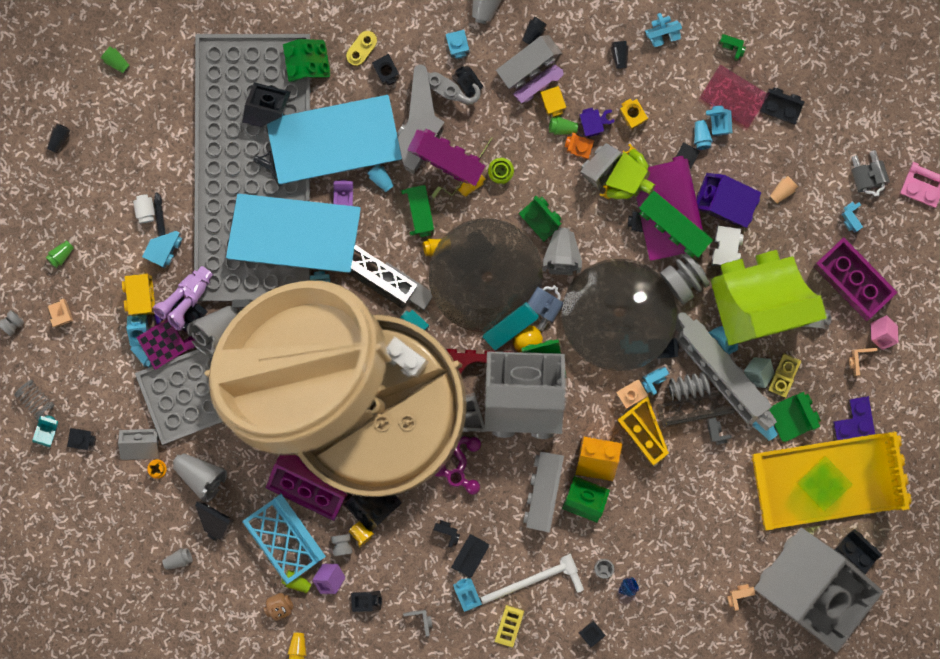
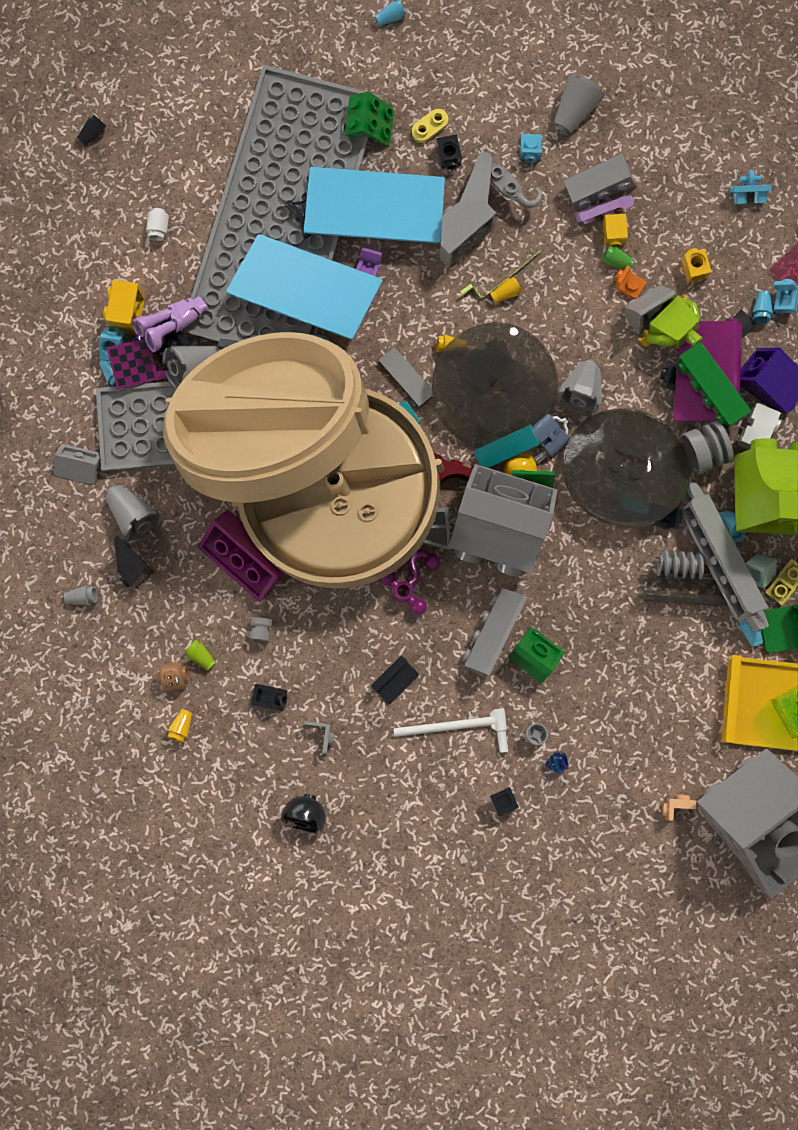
camera: 15 degrees right, 5 degrees down
bright green cone [45,240,74,268] -> none
light nougat panel [48,299,73,328] -> none
black bracket [67,428,96,451] -> none
bright green cone [101,46,130,73] -> none
medium azure slope [142,231,182,268] -> none
light orange bush [147,459,167,479] -> none
black piece [154,192,165,237] -> none
black slope [242,82,291,127] -> none
medium azure fence [242,494,326,585] -> none
medium lavender panel [312,564,345,594] -> none
black bracket [344,494,402,532] -> none
fence [347,245,417,309] -> none
yellow bush [348,521,374,547] -> none
medium azure cone [367,164,394,192] -> none
white brick [386,337,429,377] -> none
green brick [401,185,435,238] -> none
magenta wedge [407,129,486,186] -> none
black bracket [433,520,460,548] -> none
black bracket [452,65,484,98] -> none
medium azure bracket [453,578,482,612] -> none
lime cone [488,158,514,184] -> none
light yellow slope [495,605,524,647] -> none
green bracket [518,195,562,242] -> none
black cone [522,16,547,44] -> none
light orange slope [575,437,622,481] -> none
dark purple brick [579,108,615,138] -> none
black cone [610,41,629,69] -> none
light nougat bracket [617,379,648,409] -> none
yellow wedge [617,396,669,465] -> none
medium azure bracket [641,367,669,395] -> none
dark grey bracket [706,418,731,445] -> none

